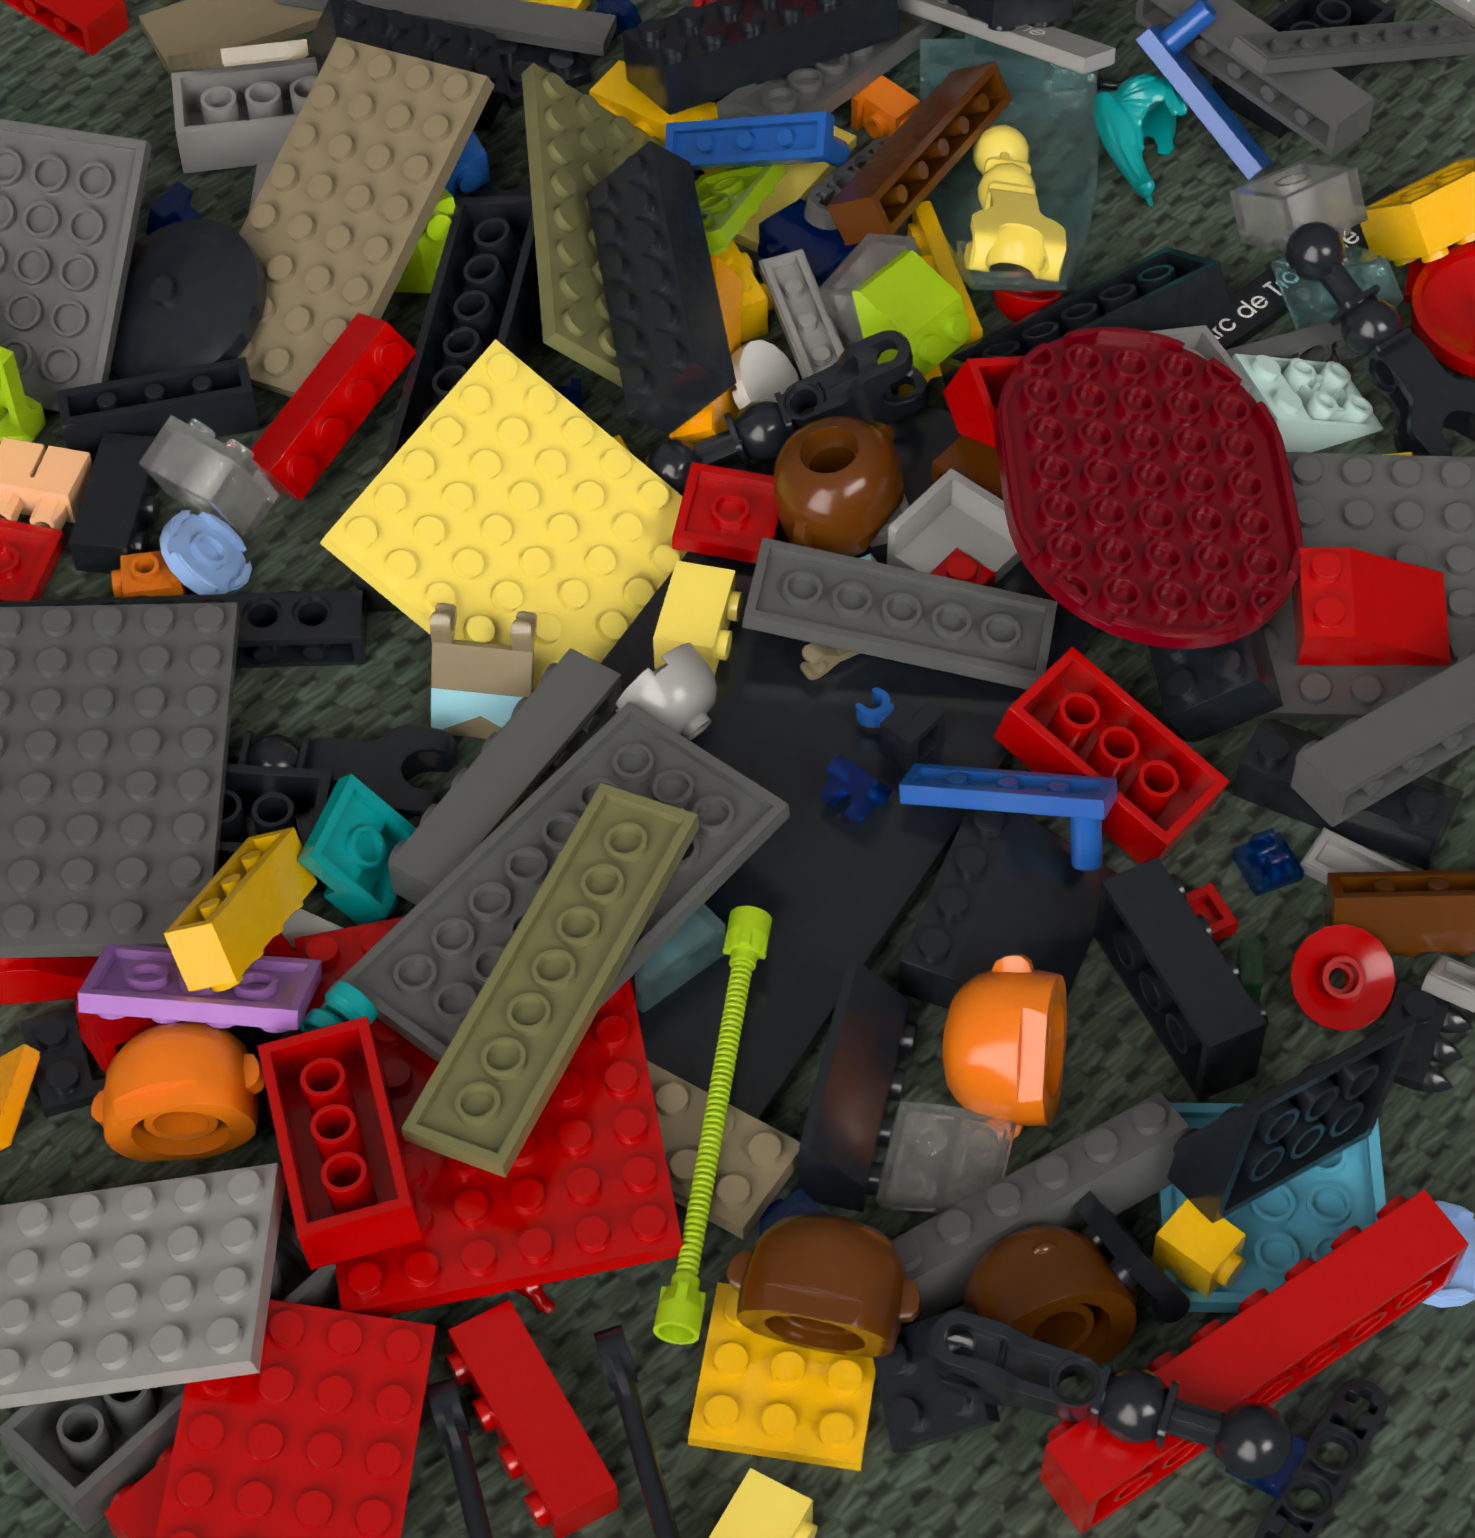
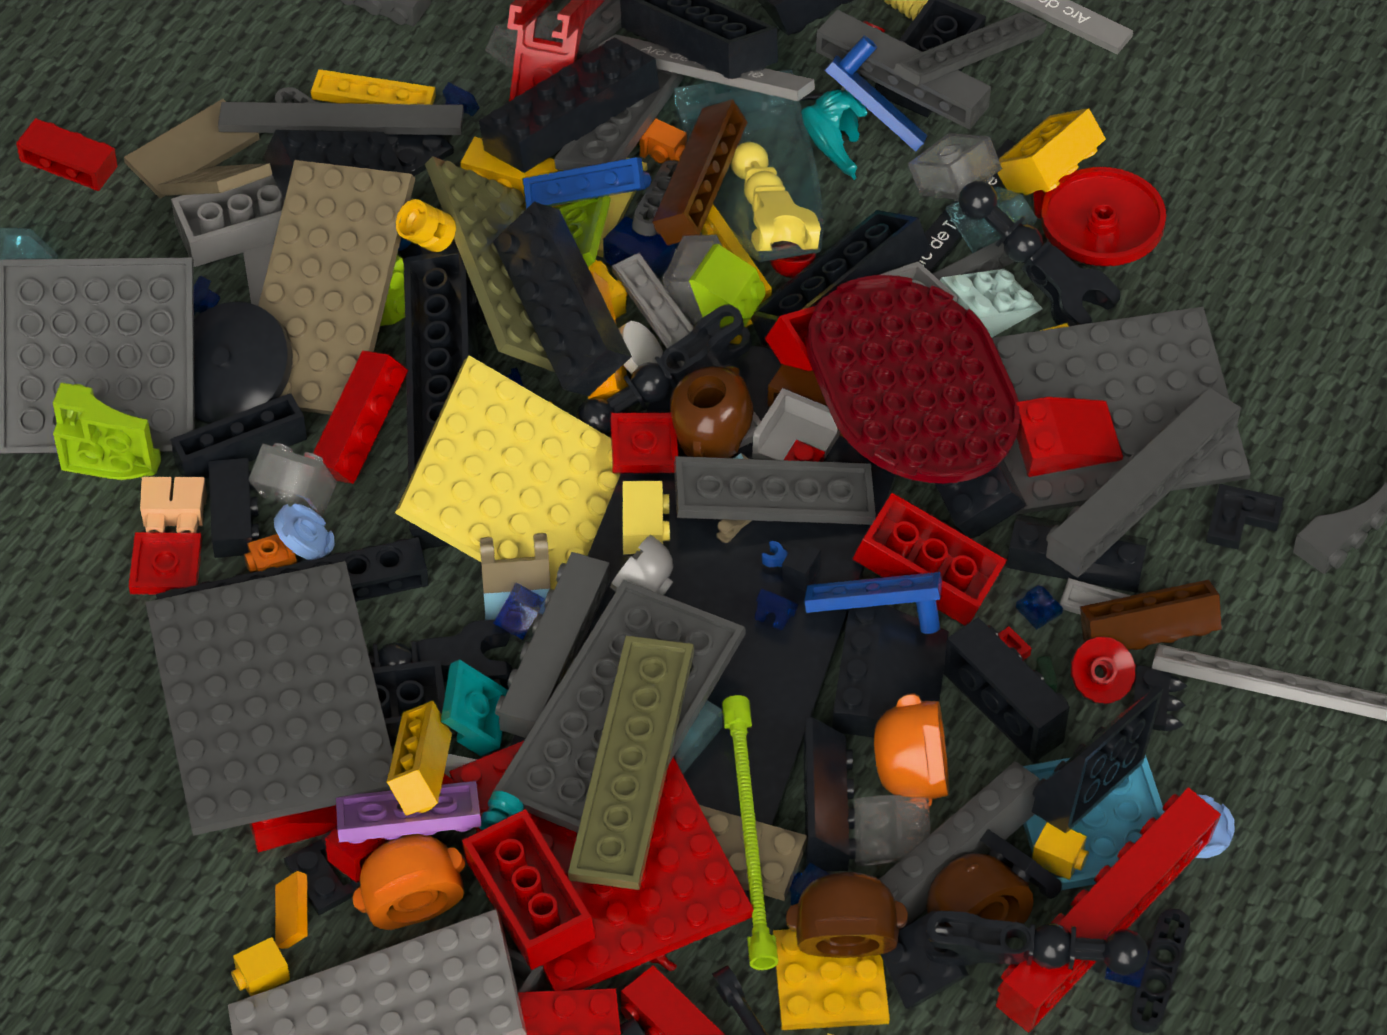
camera: 15 degrees left, 0 degrees up
none -> yellow wheel [396,199,456,252]
none -> clear blue brick [494,582,545,640]

